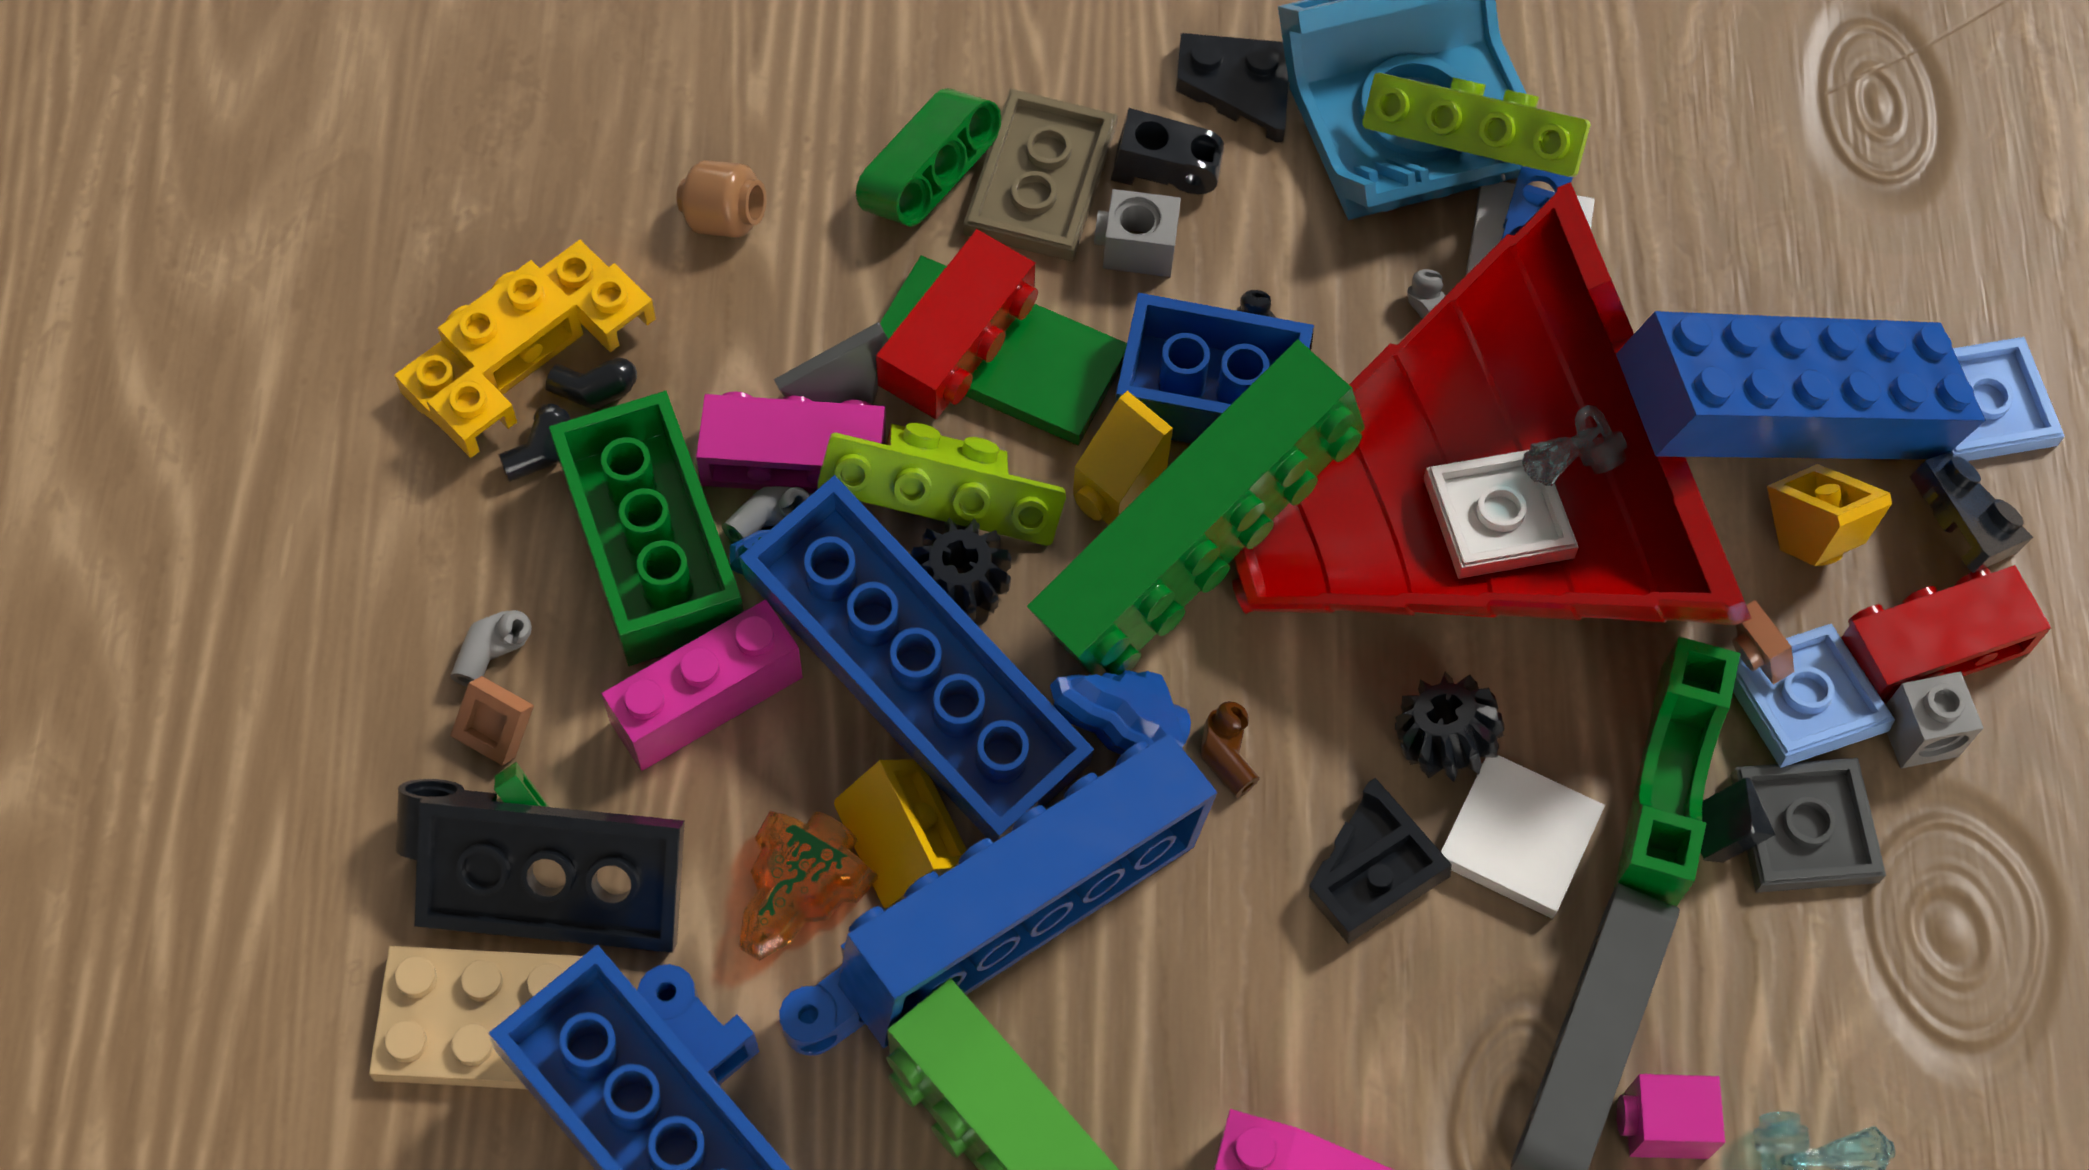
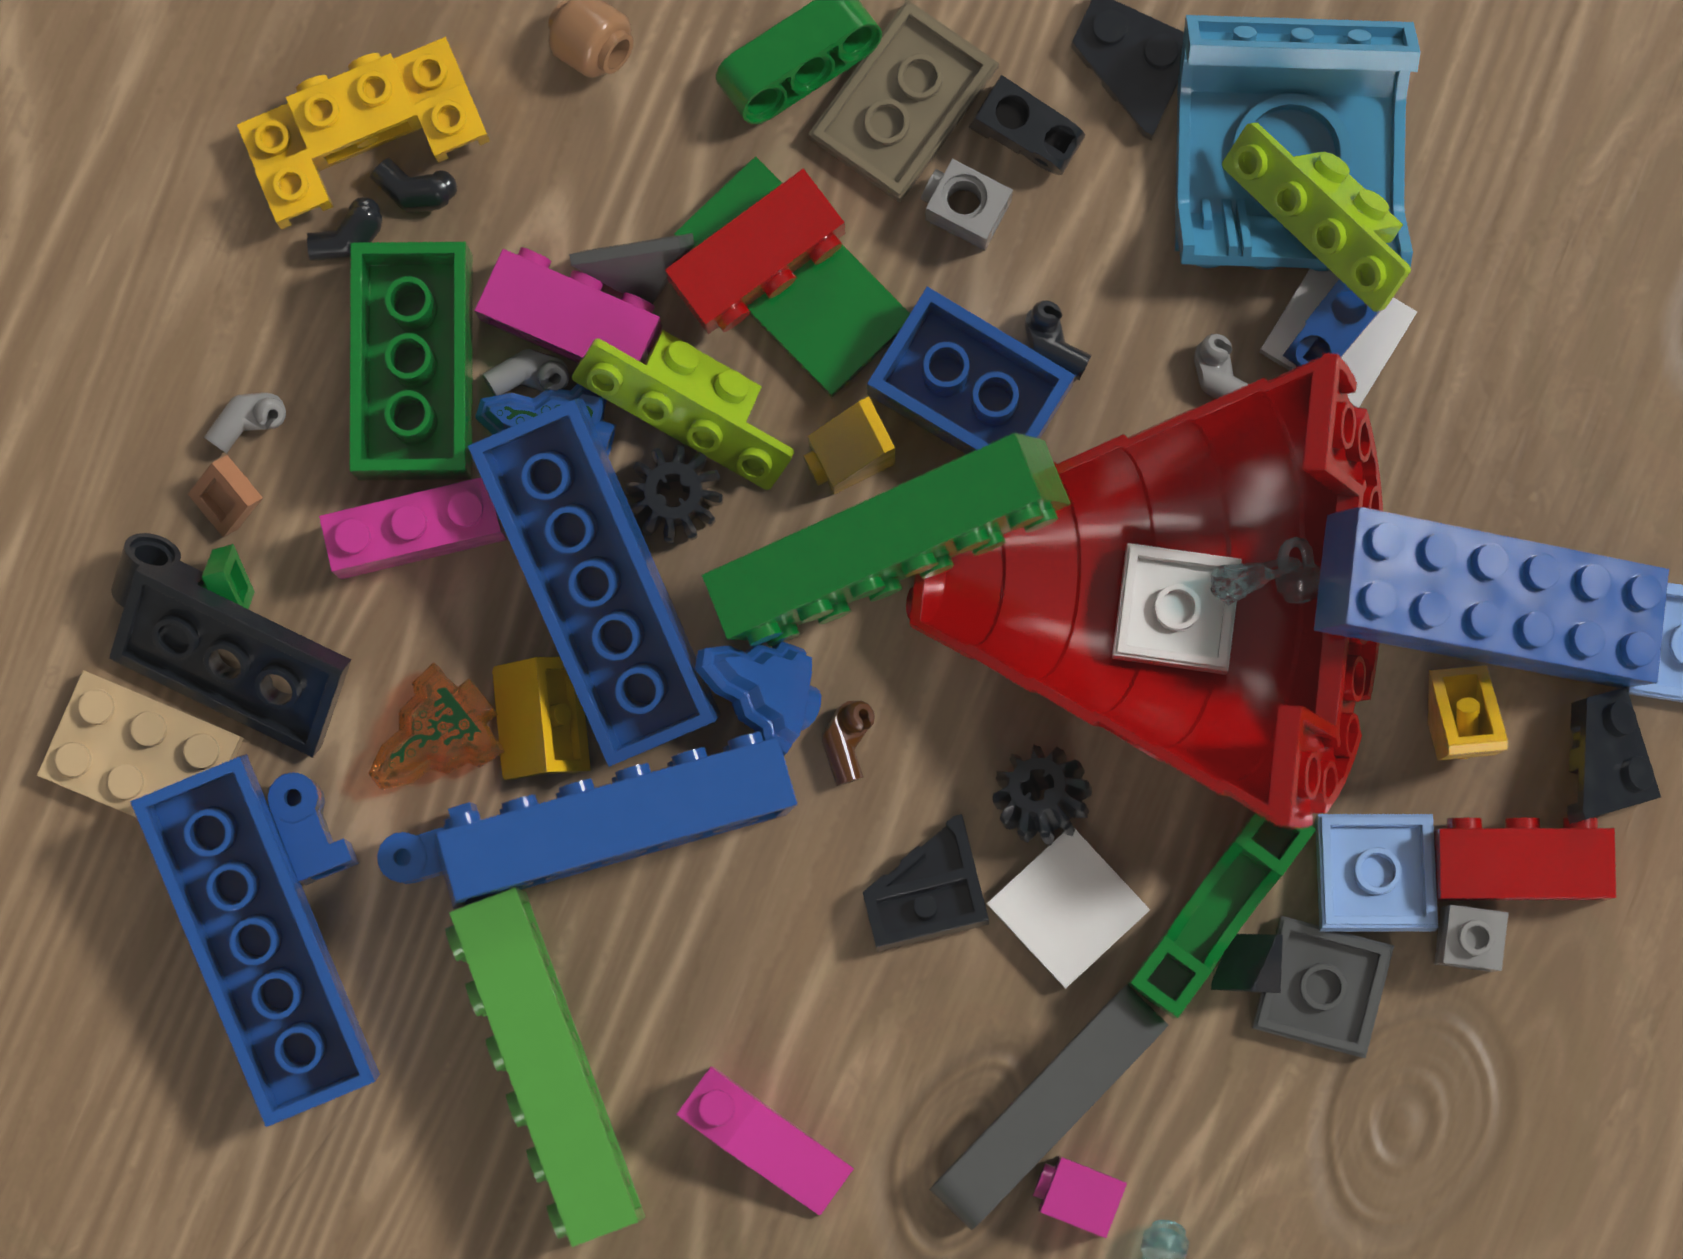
camera: 30 degrees right, 20 degrees up
nougat plate [1732,600,1794,685] -> none

